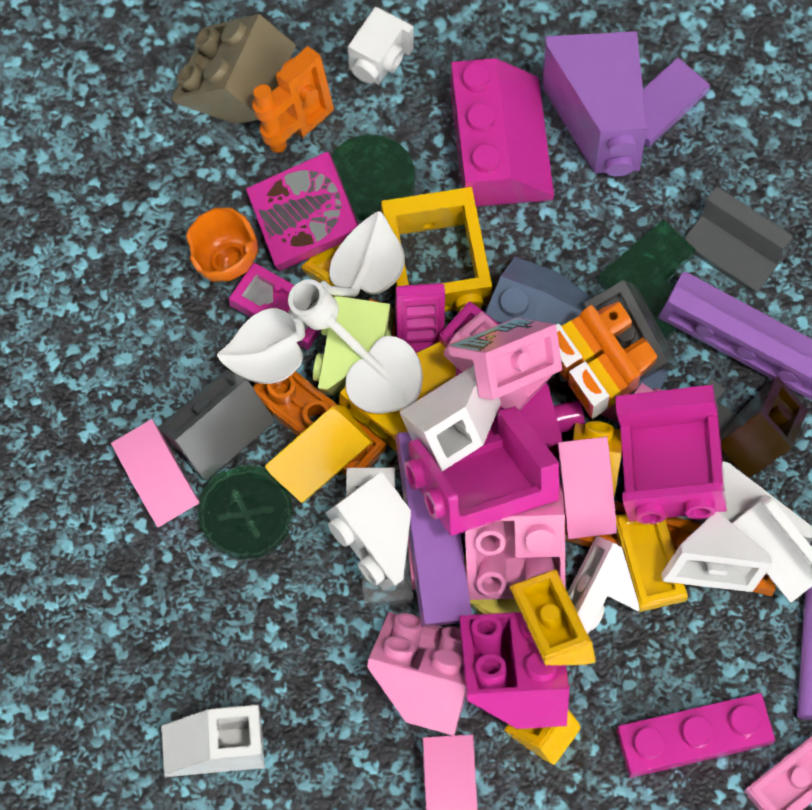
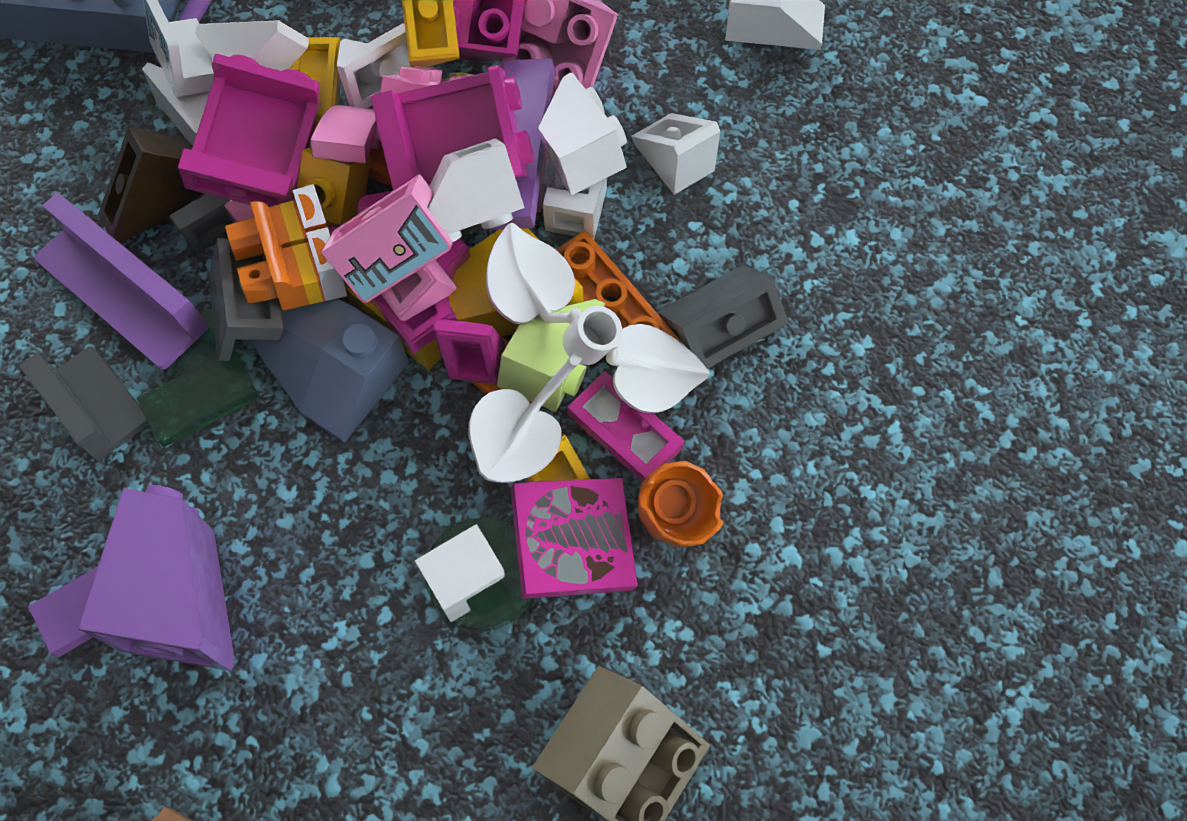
camera: 165 degrees left, 0 degrees up
bright pink slope [111,418,200,527] -> none
clear green tile [197,464,294,560] -> none
orange plate [252,46,334,153] -> none
yellow slope [265,405,373,503] -> none
white brick [348,7,414,85] -> none
yellow window [381,187,492,312] -> none
dark pink slope [450,58,554,206] -> none
none -> white panel [415,524,505,622]
none -> white slope [631,113,720,195]

